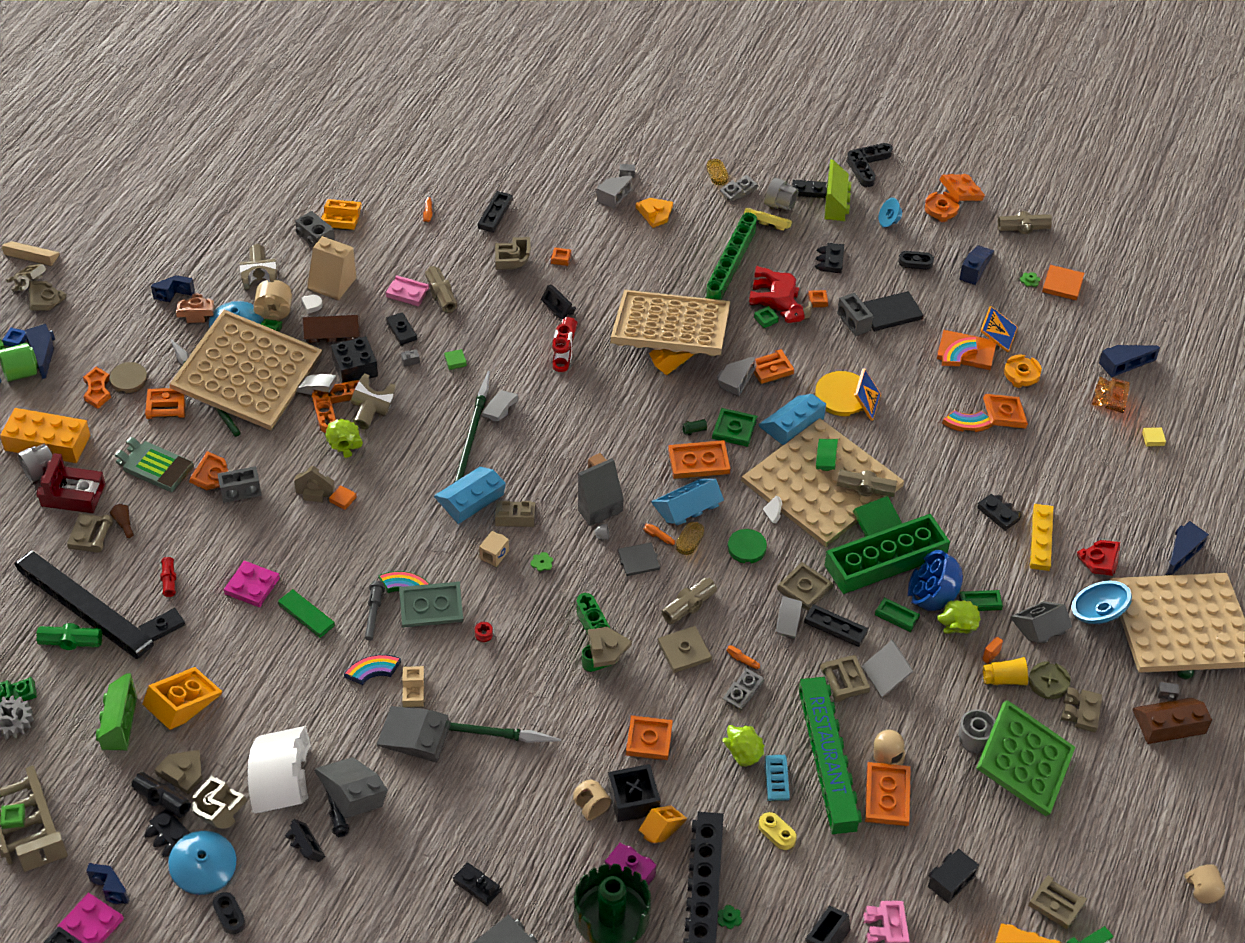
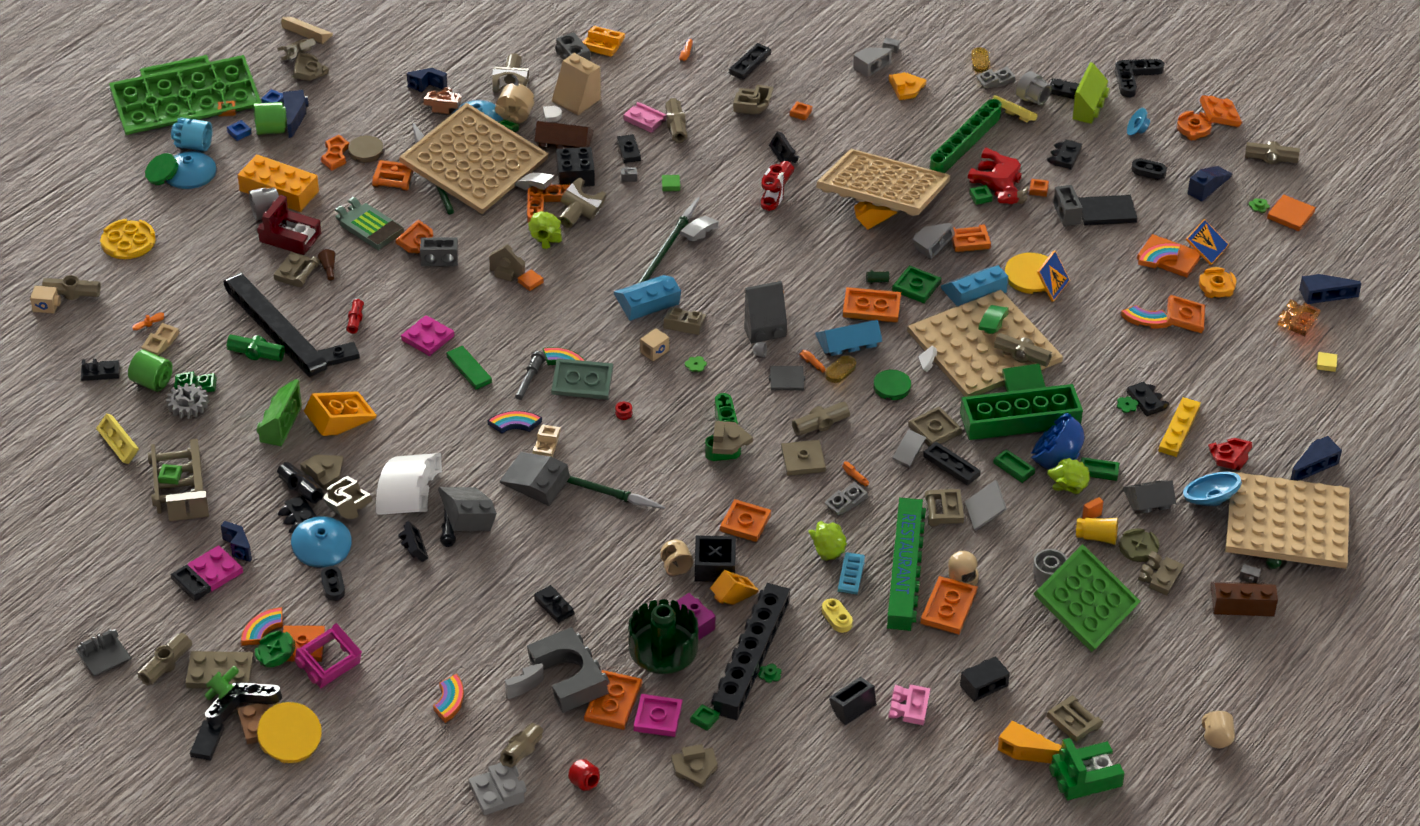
camera: 15 degrees right, 5 degrees down
none -> green plant [1117,396,1138,413]

